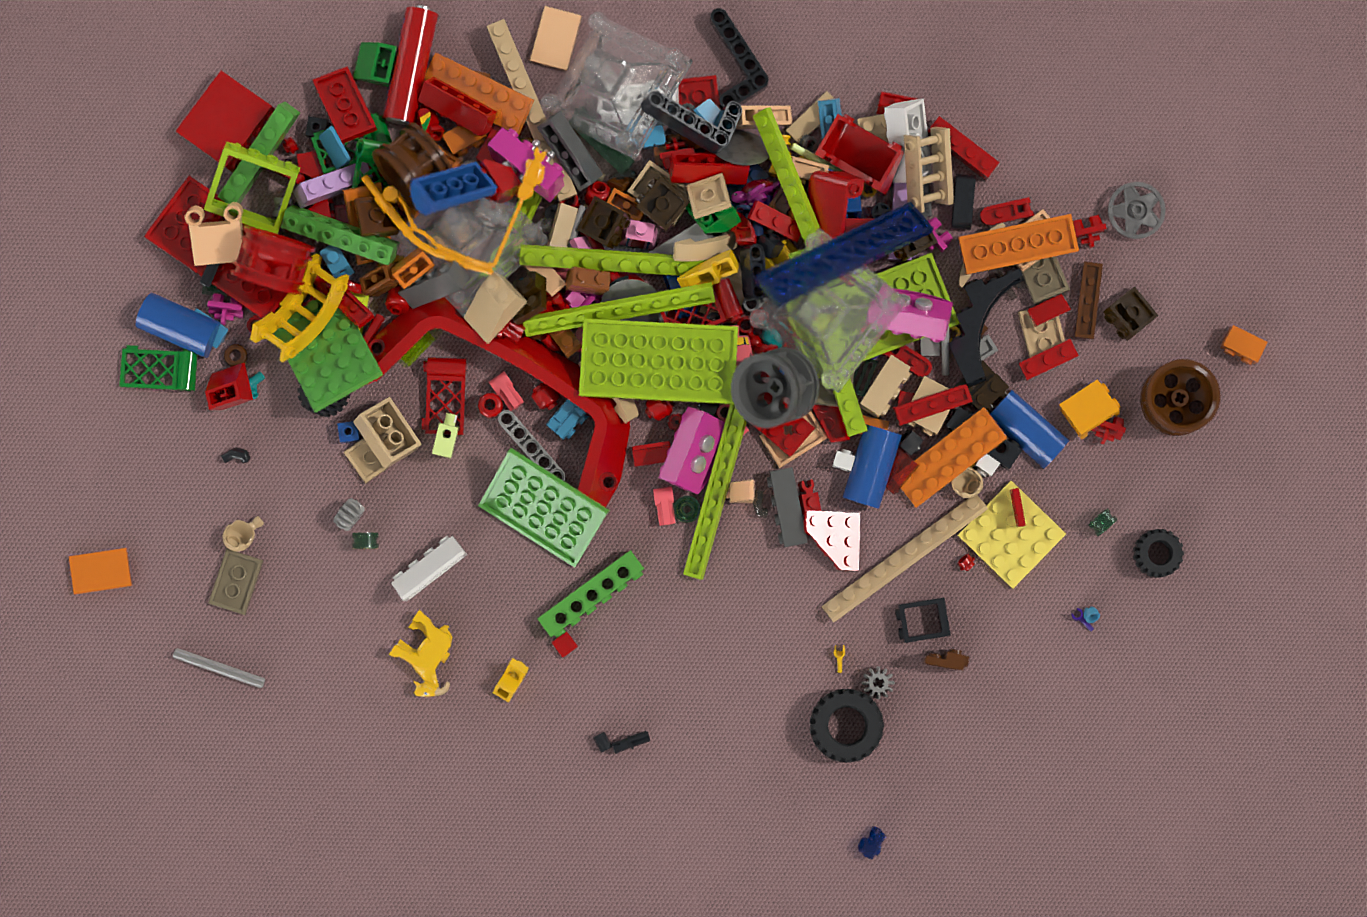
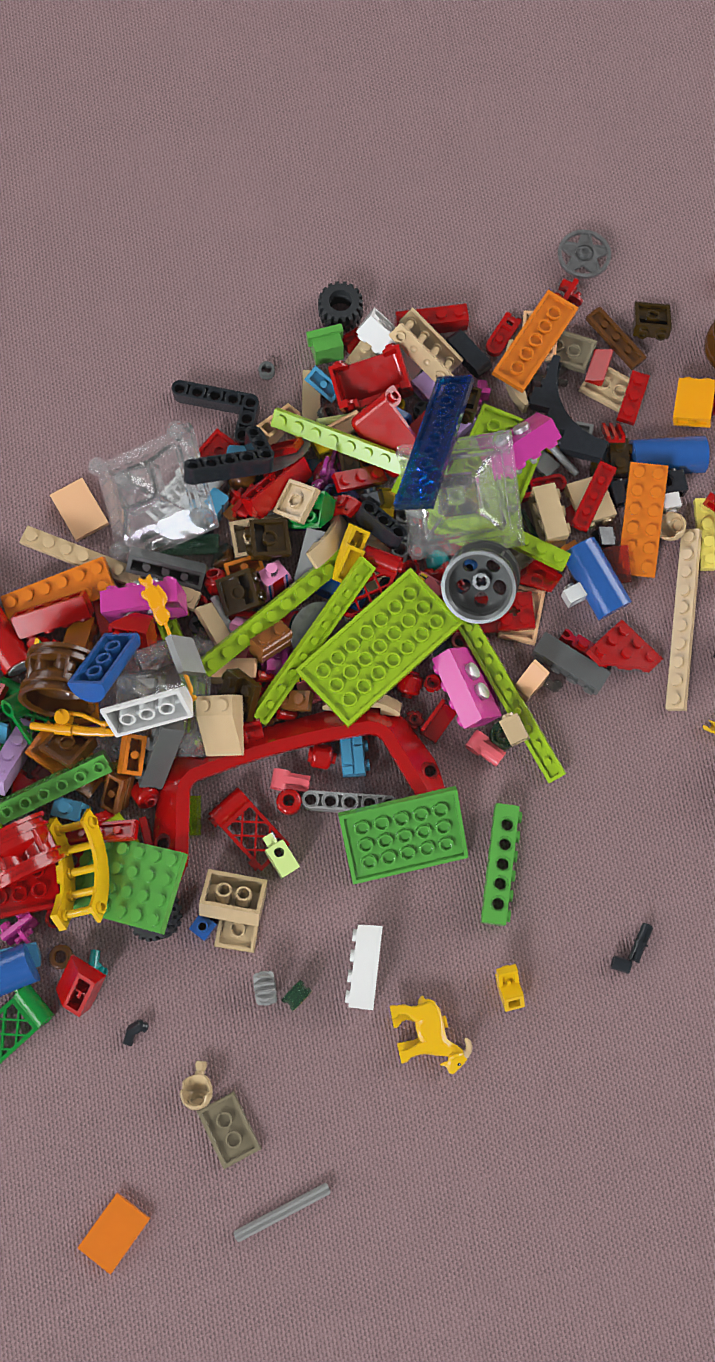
camera: 45 degrees left, 10 degrees down
red tile [551,631,578,658] -> none
none -> white slope [100,686,193,738]
none -> light grey tile [165,634,206,676]
none -> dark grey bush [258,361,275,380]
none -> red tile [271,437,304,458]
none -> bright green plate [306,324,344,366]
none -> black tyre [318,281,363,332]
none -> red plate [405,710,424,729]
none -> tan slope [499,712,530,747]
none -> red tile [601,423,626,443]

